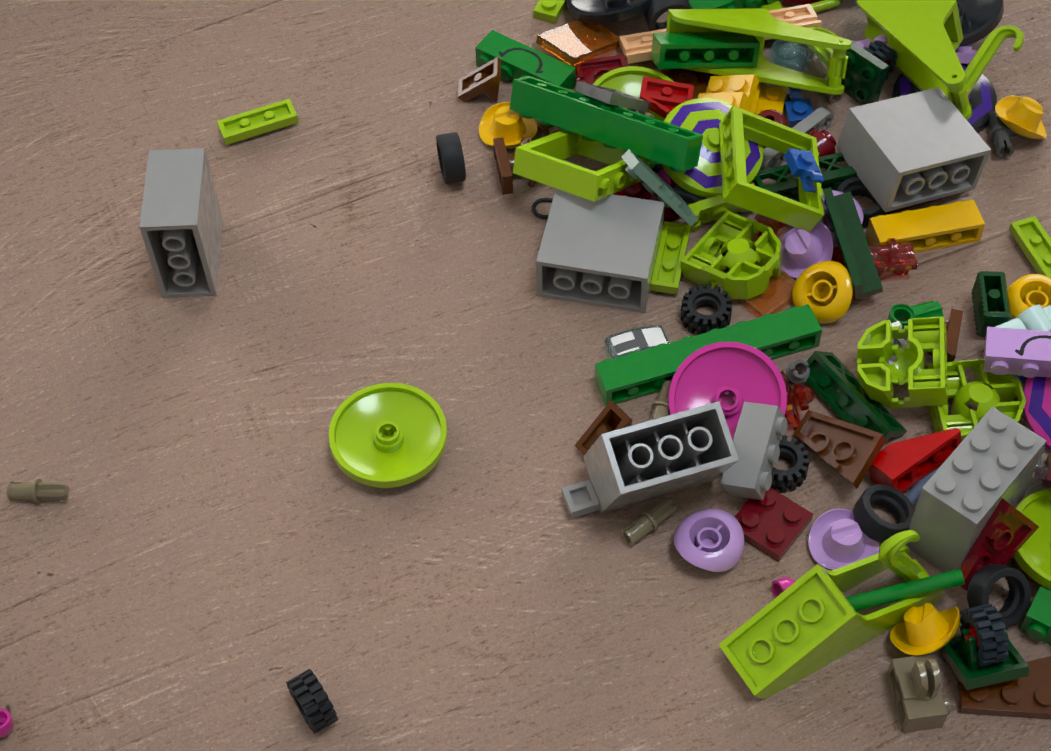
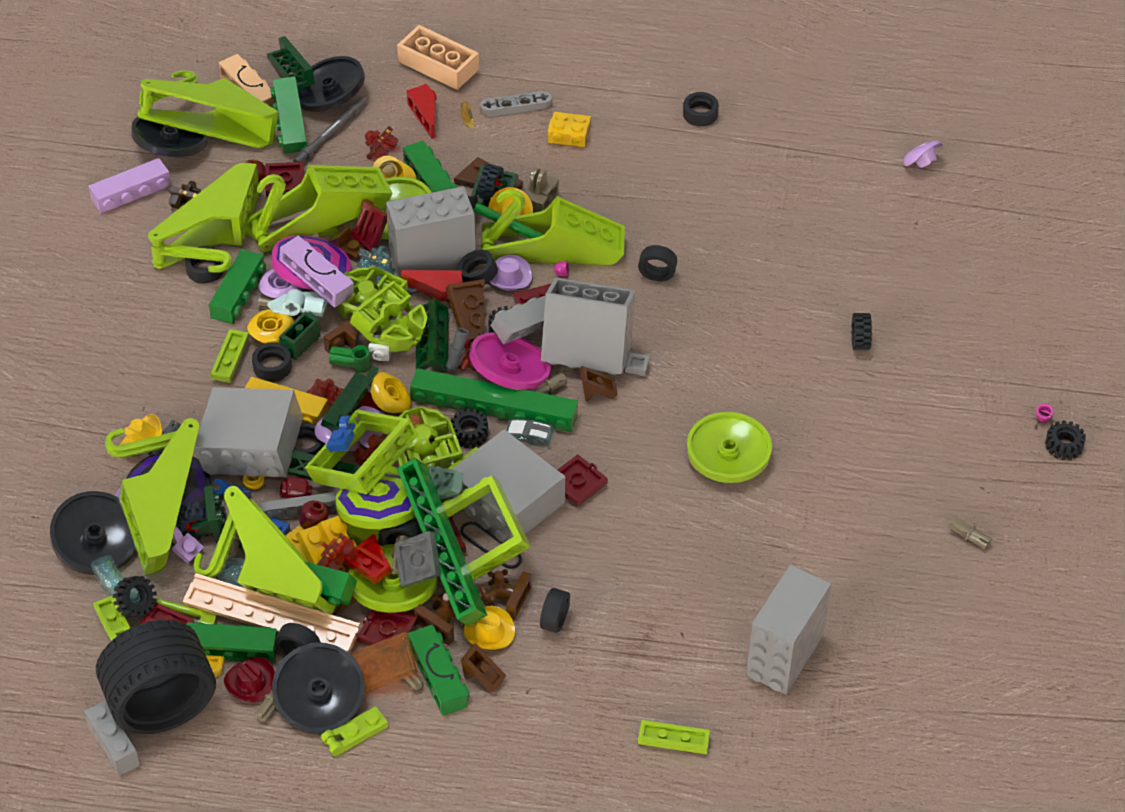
camera: 150 degrees left, 5 degrees down
none -> black tyre [252,343,292,382]
none -> clear red hips [317,533,359,572]
none -> dark red plate [557,454,608,507]
none -> black tyre [638,245,678,282]

